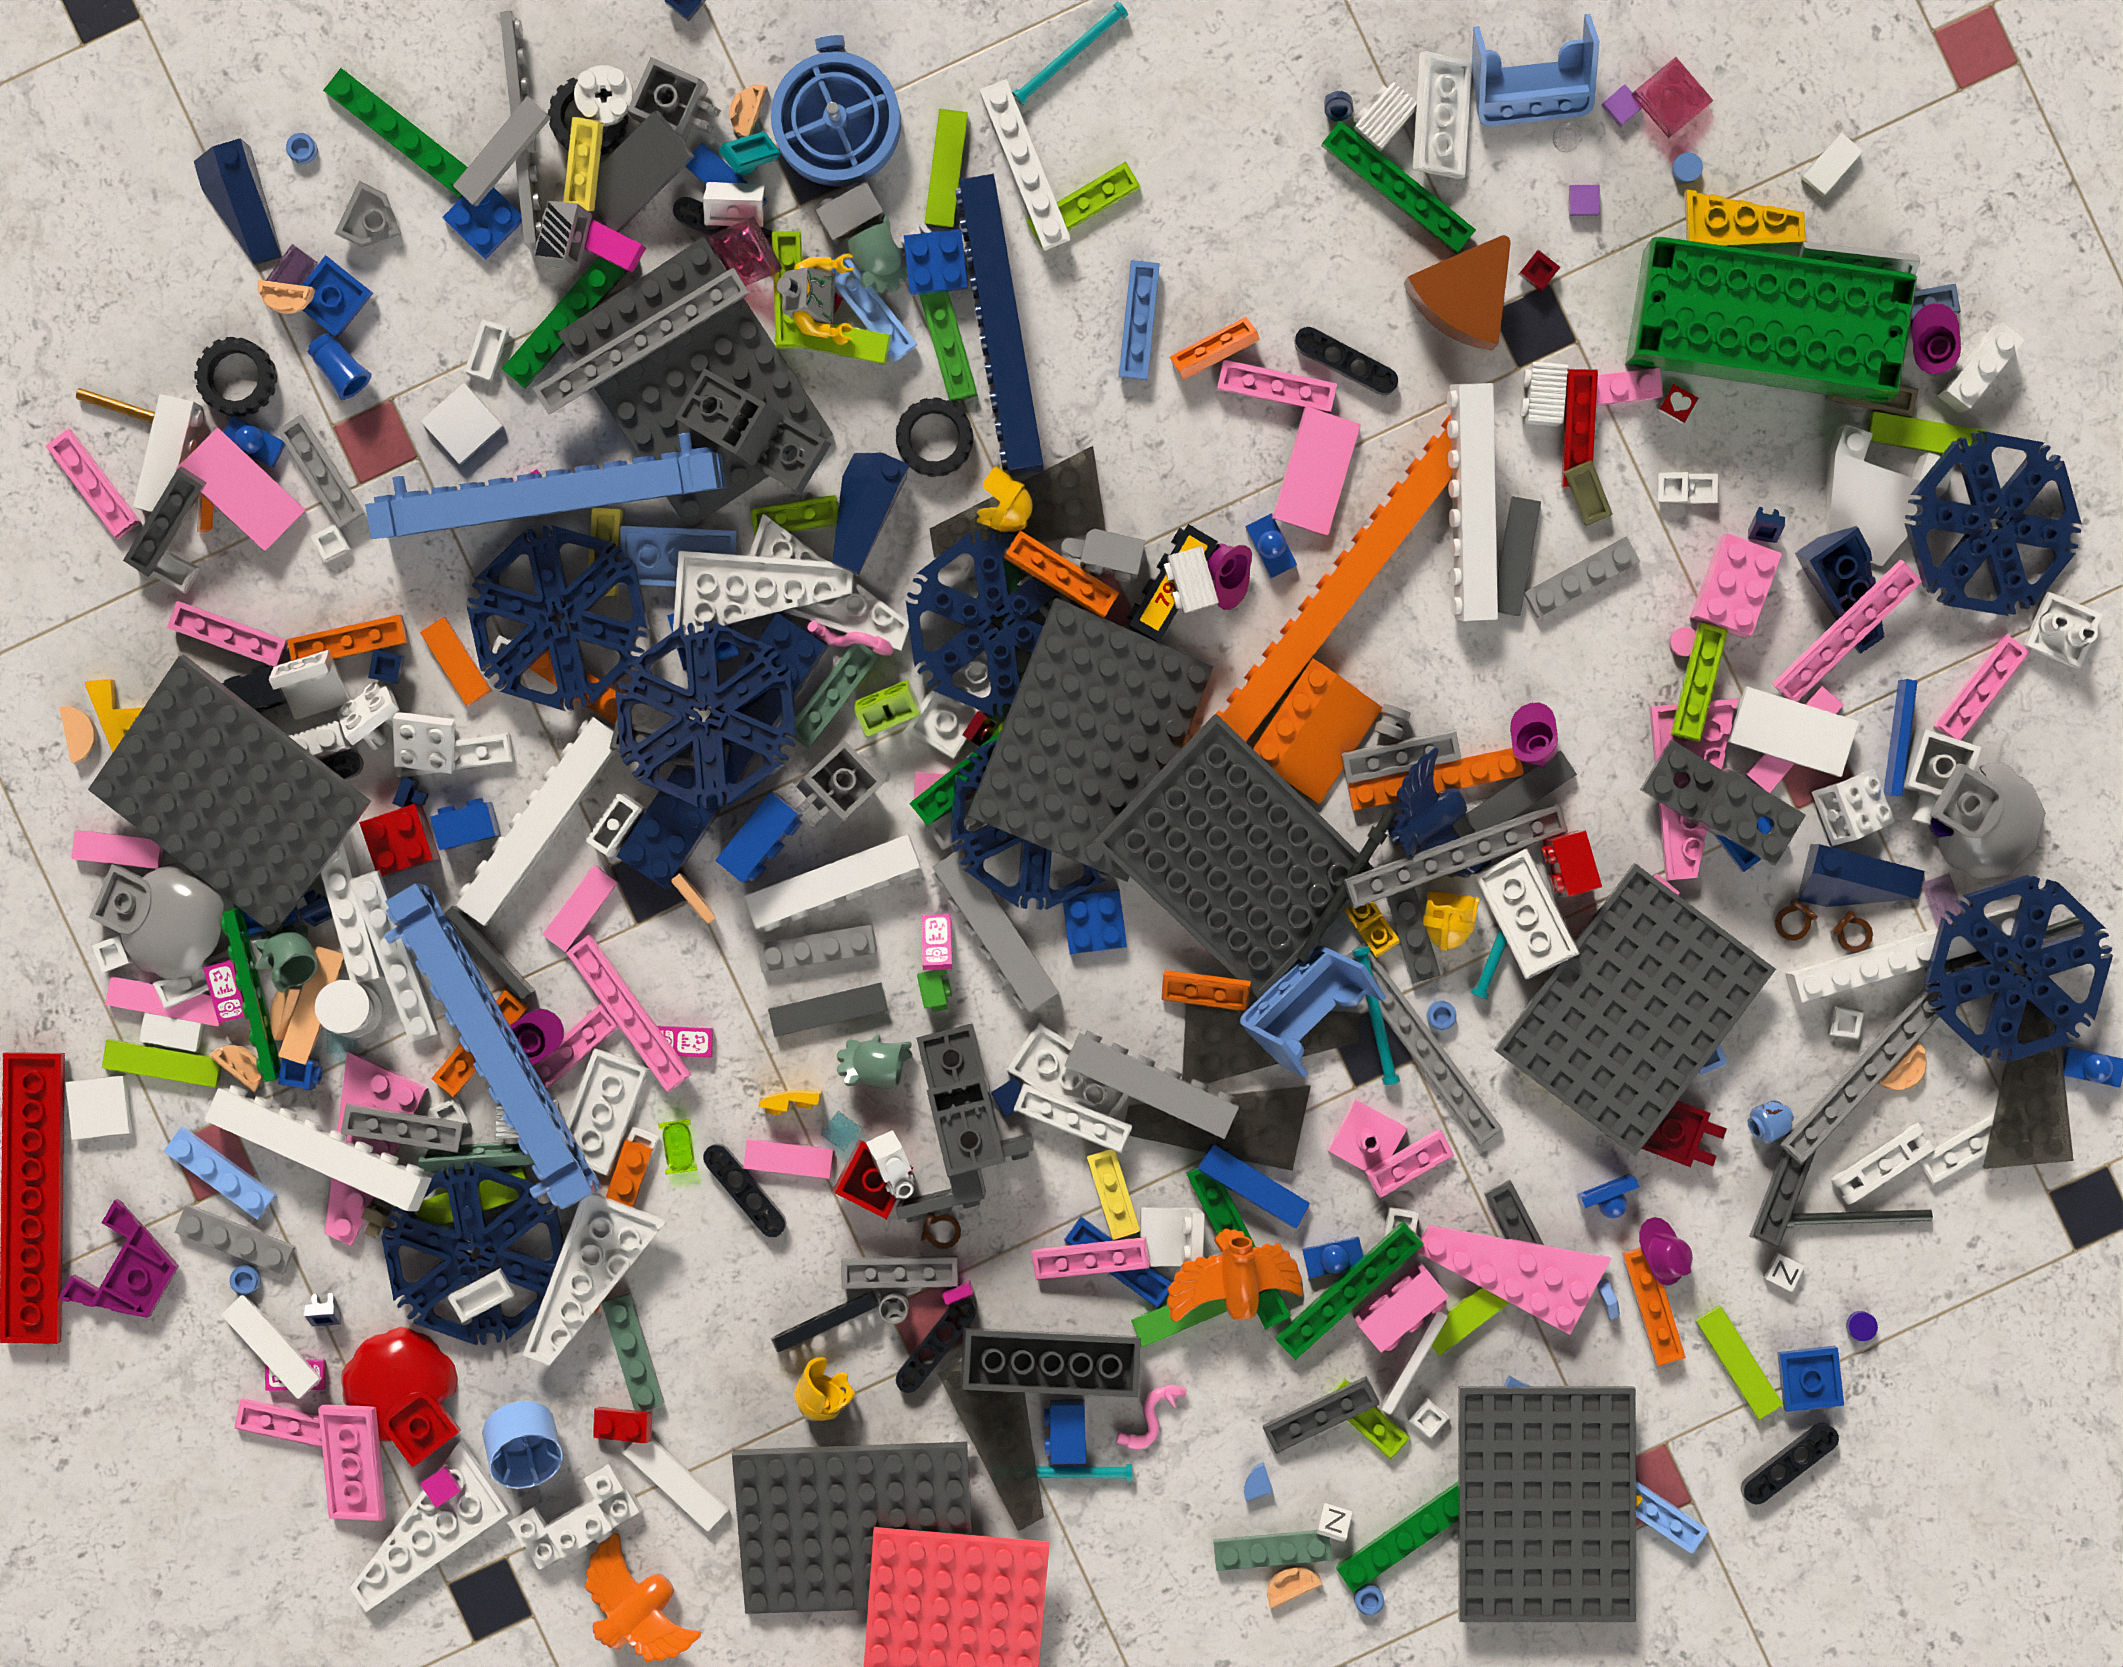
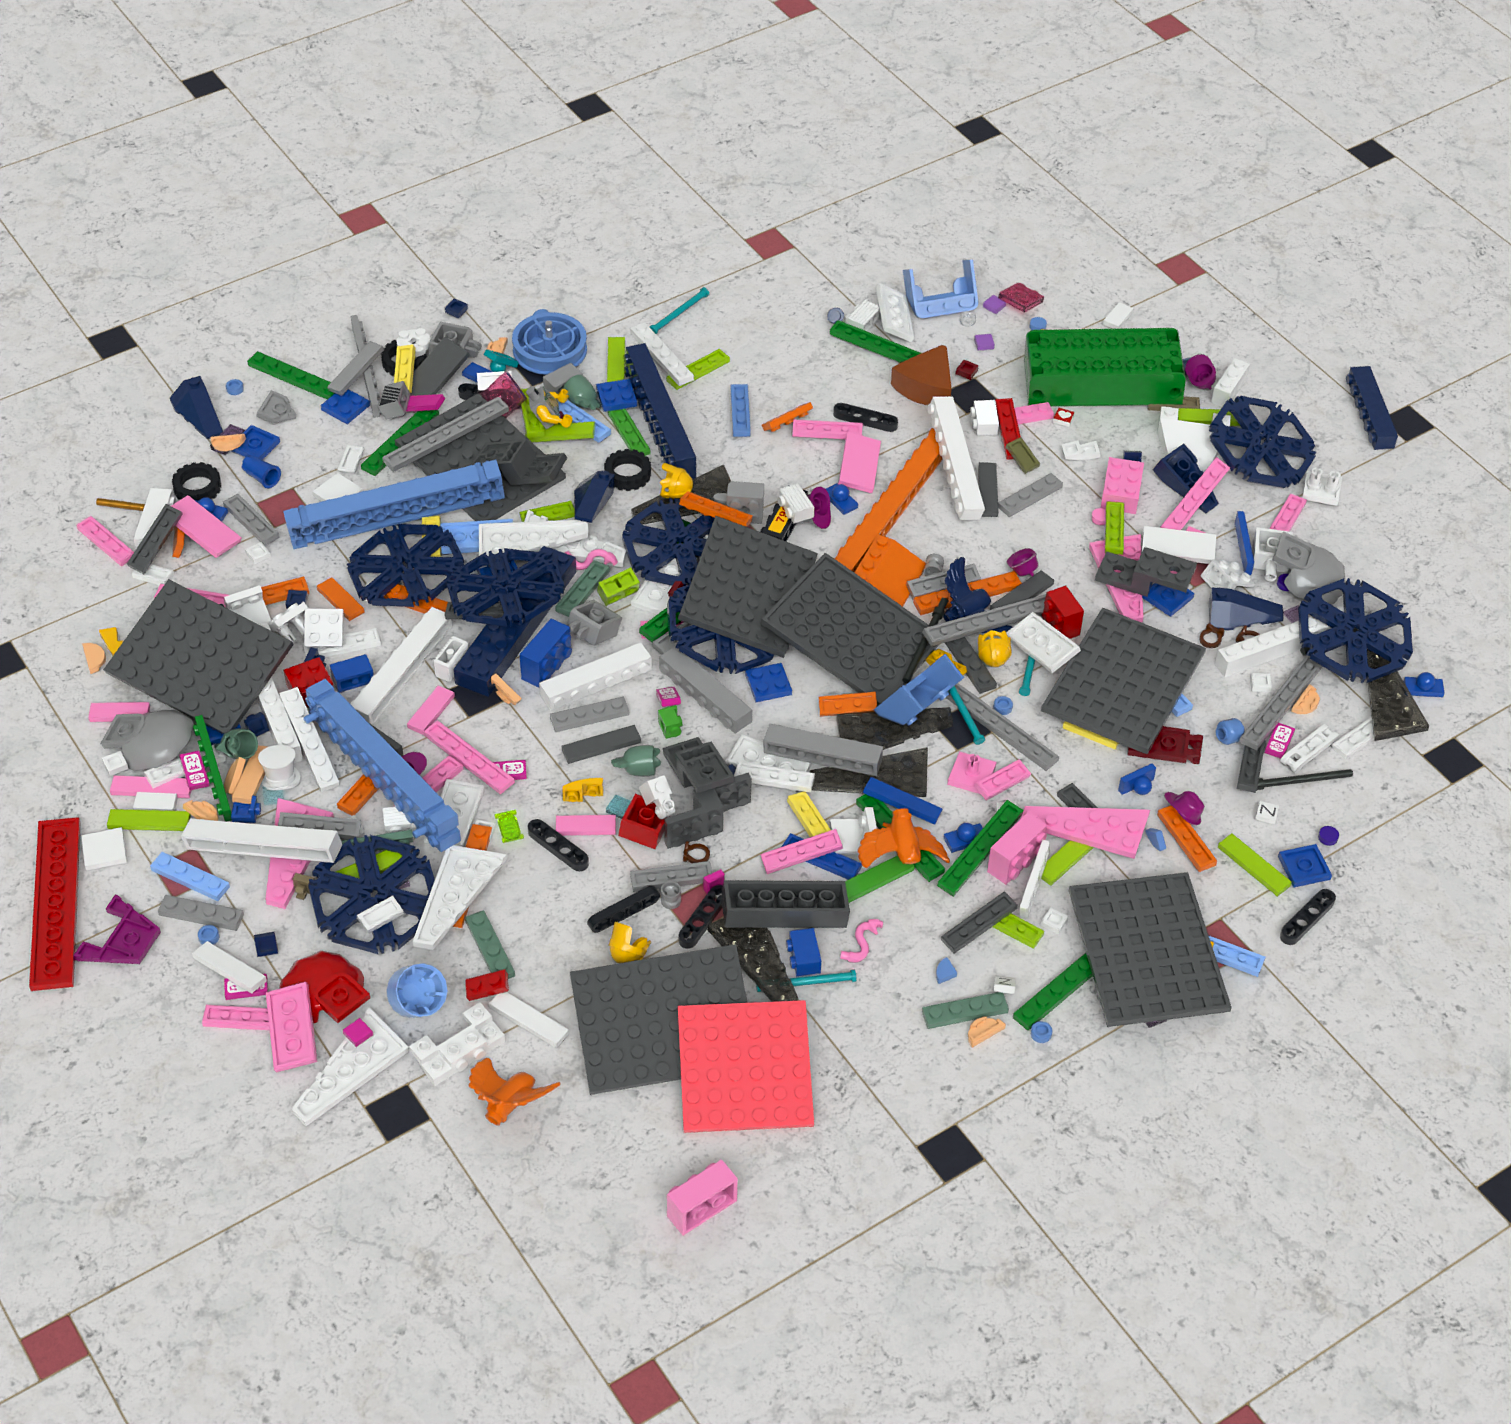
camera: 10 degrees left, 40 degrees down
none -> tile [1264,723,1295,759]

